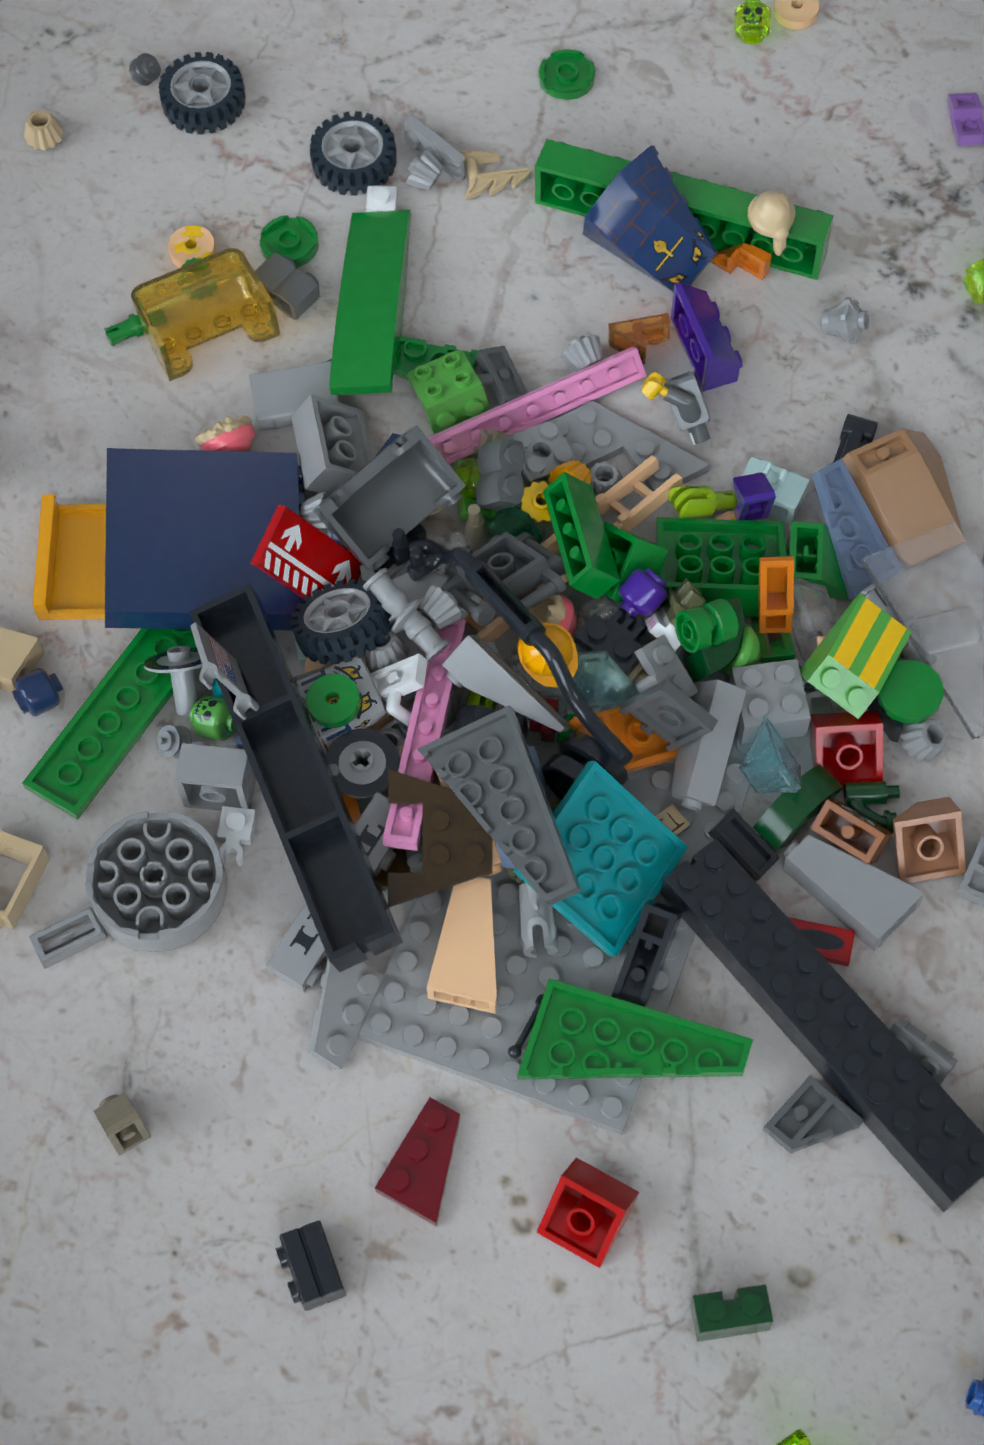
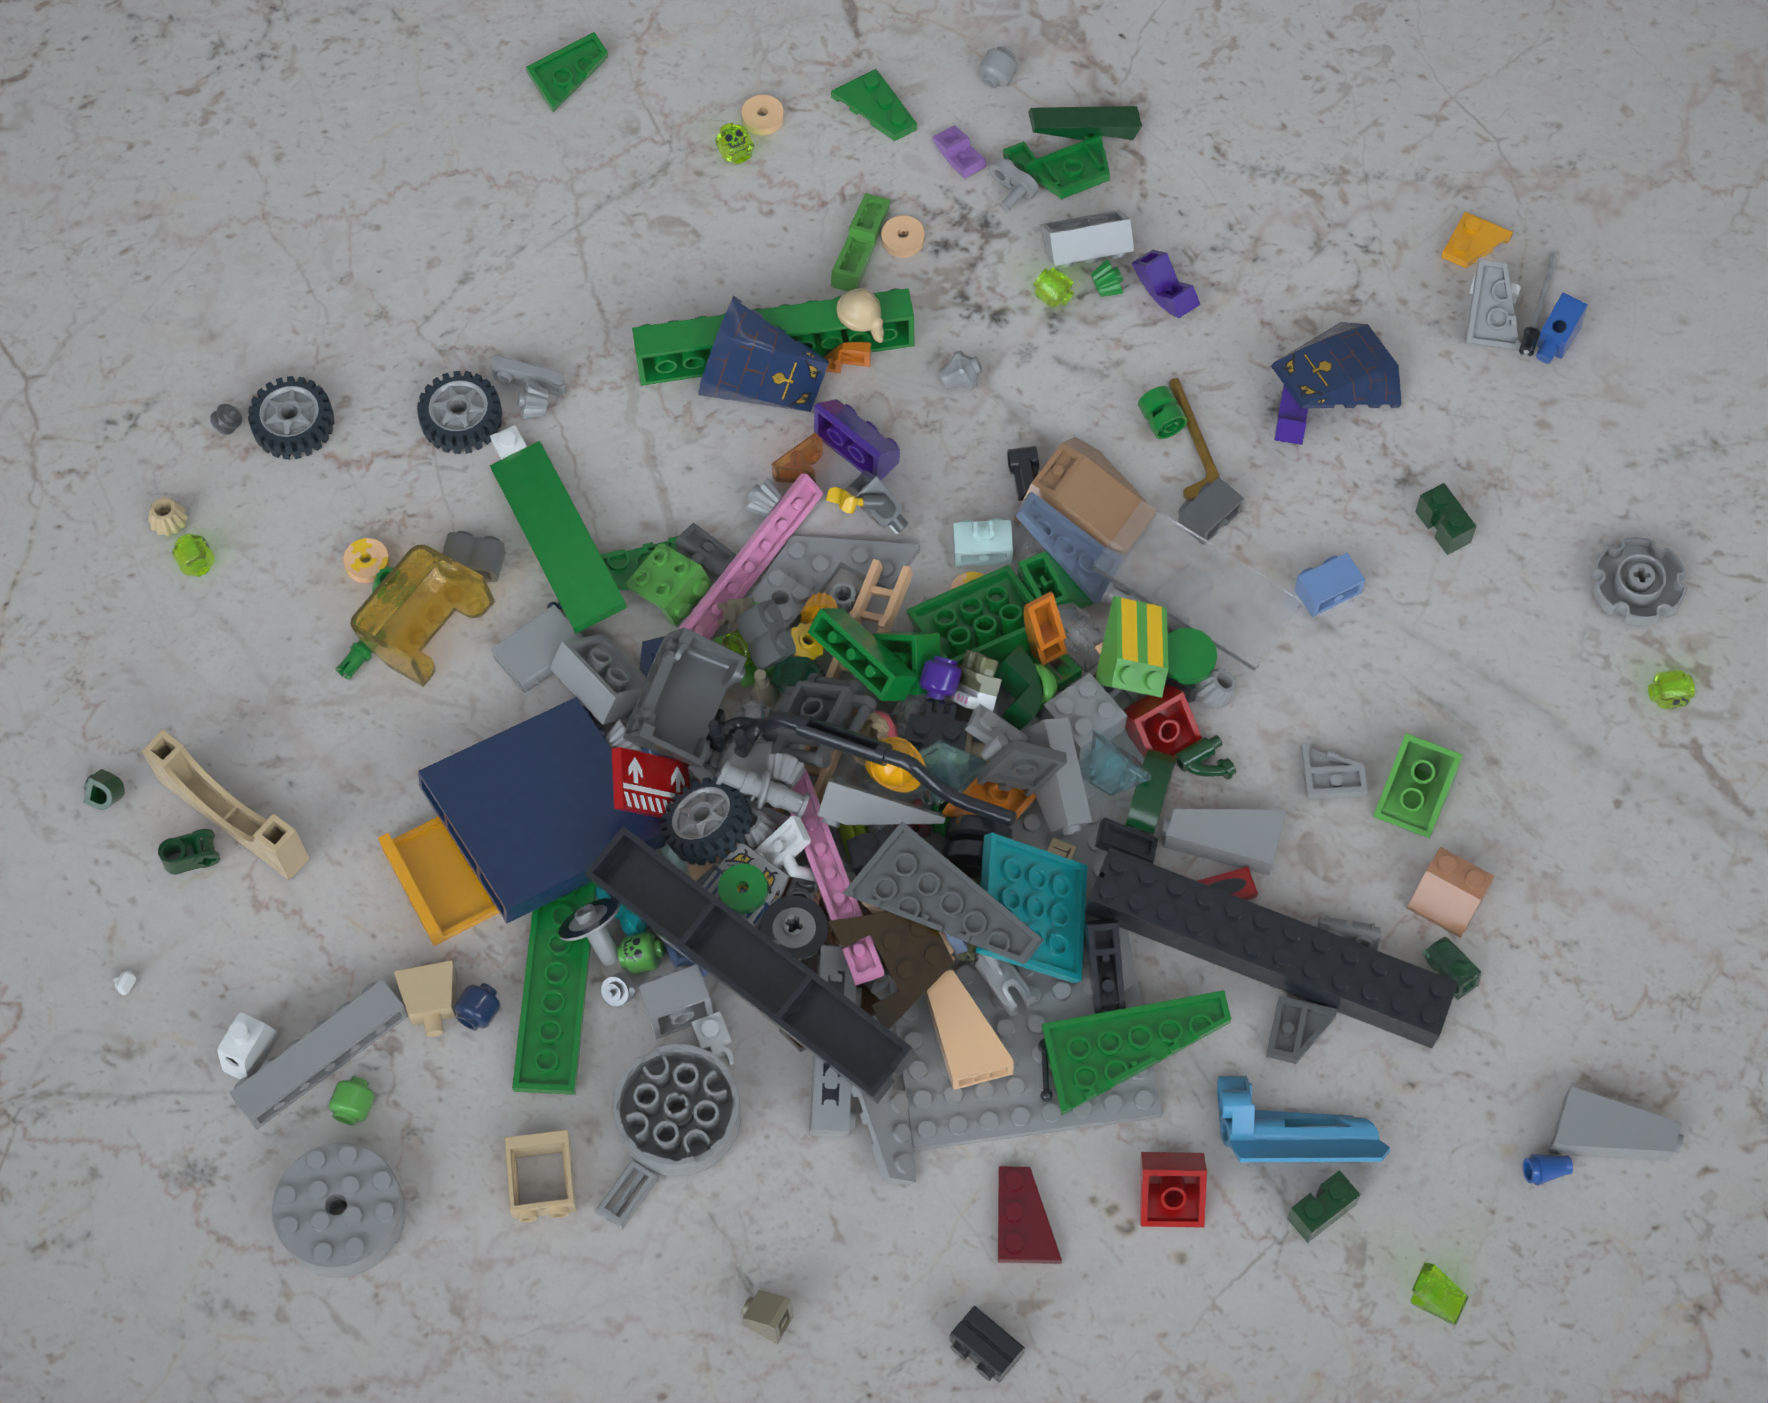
camera: 30 degrees left, 0 degrees up
light grey flag [190,622,259,720] -> none
coral hair [195,416,256,452] -> none
green tile [260,215,319,268] -> none
tan piece [459,150,531,200] -> none
green tile [538,49,596,100] -> none
lime arm [668,485,737,518] -> none
green wheel [674,598,738,653] -> none
dark purple slope [733,473,776,521] -> none
dark orange brick [810,799,894,864] -> none
nougat slope [893,797,966,884] -> none
none -> clear neon green head [172,533,215,577]
none -> green wing [831,69,917,141]
none -> bright green slope [831,193,891,291]
none -> light nougat piece [881,215,925,258]
none -> dark azure panel [1217,1076,1390,1163]

